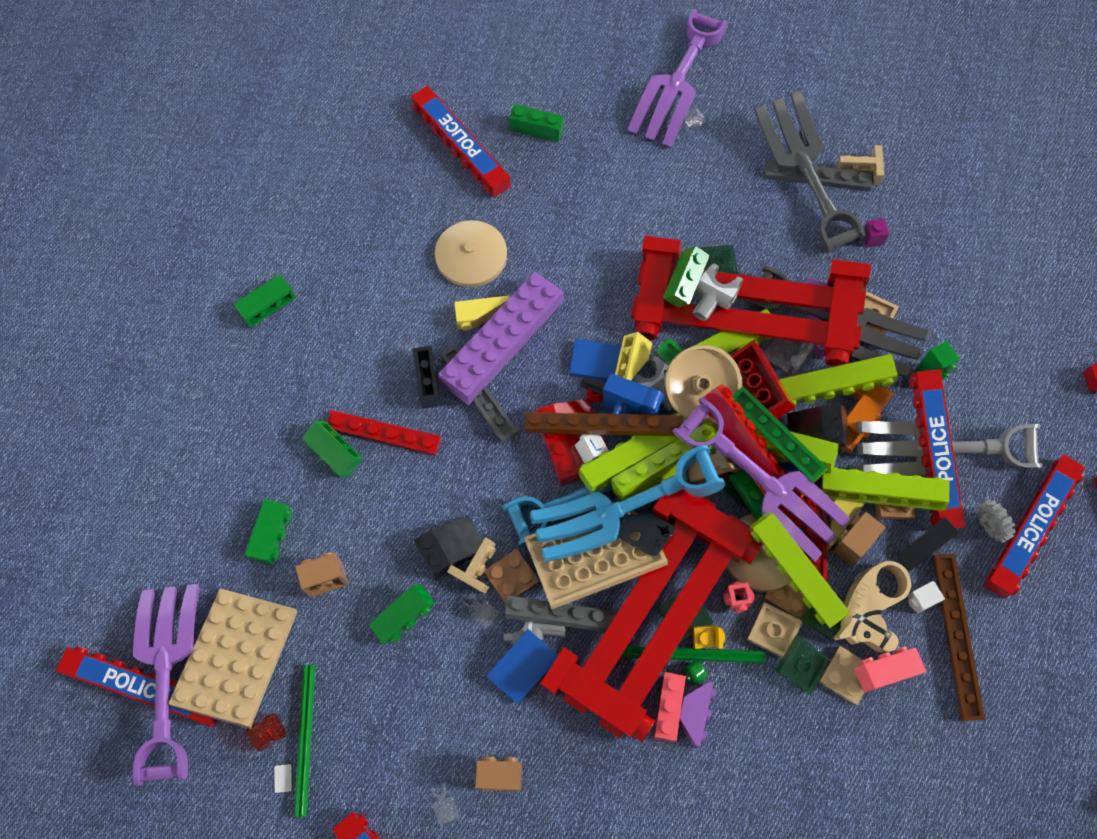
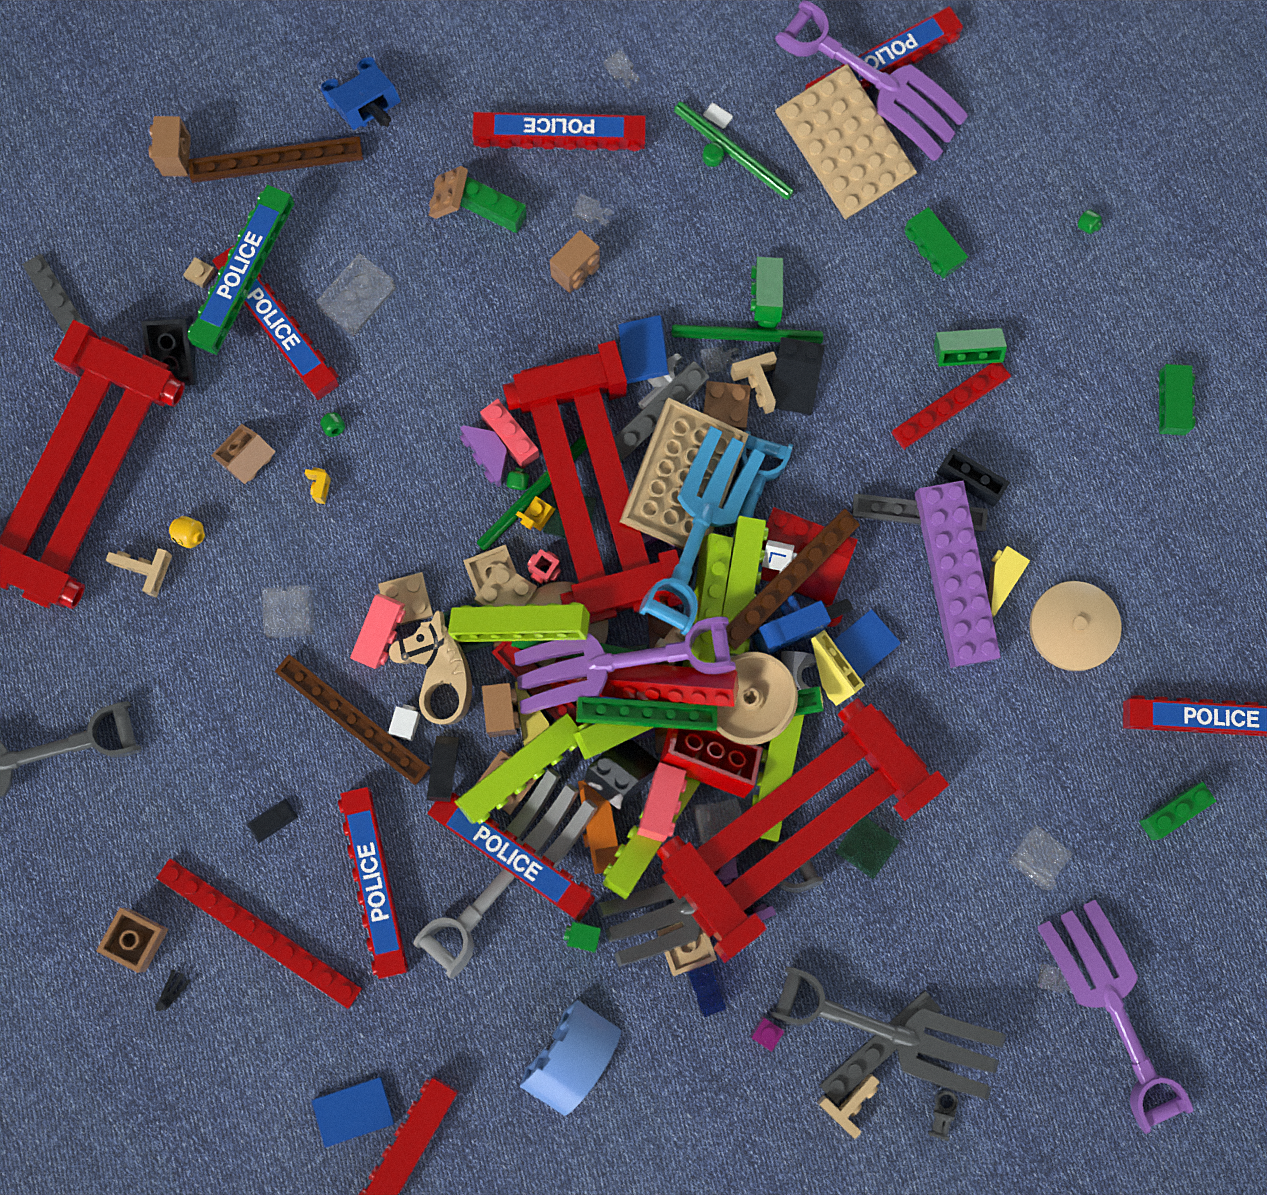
camera: 125 degrees right, 10 degrees up
clear red wheel [246,712,287,752] -> none
medium nougat brick [295,552,349,598] -> none
black axle [618,507,675,556] -> none
brick [663,246,710,307] -> none
light grey connector [693,264,743,321] -> none
clear green plate [776,635,830,695] -> none
light grey gear [977,499,1015,543] -> none
none -> black tile [247,798,298,843]
none -> clear piece [262,585,314,638]
none -> yellow bracket [304,467,331,504]
none -> tan plate [474,562,537,607]
none -> medium blue panel [520,1000,621,1115]
none -> coral brick [637,763,688,843]
none -> green axle [671,324,823,344]
none -> clear blue brick [687,963,726,1018]
none -> green piece [702,143,724,167]
none -> dark grey connector [928,1089,958,1141]
none -> clear bracket [1007,825,1072,890]
none -> green piece [1078,209,1102,234]

